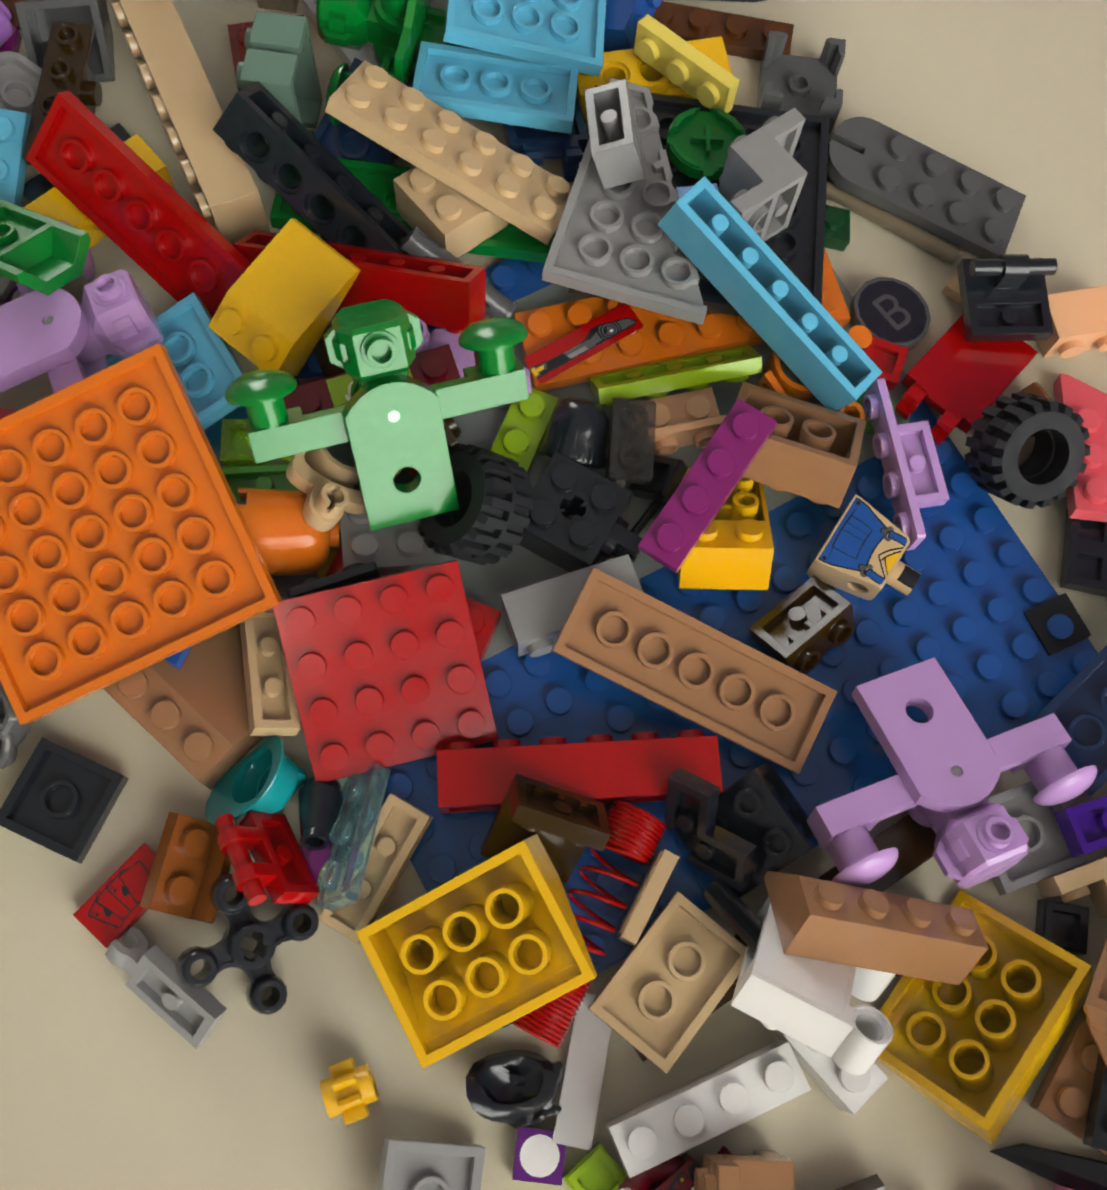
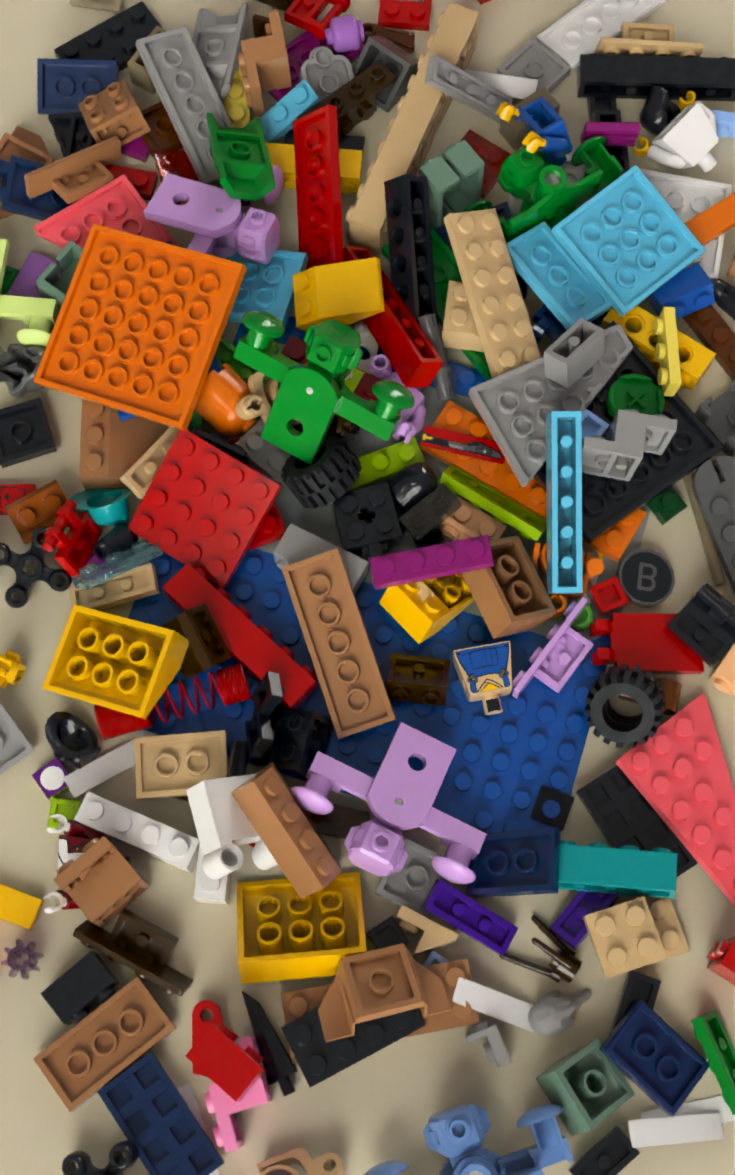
camera: 55 degrees right, 0 degrees up
tan tile [616,849,679,947] -> none

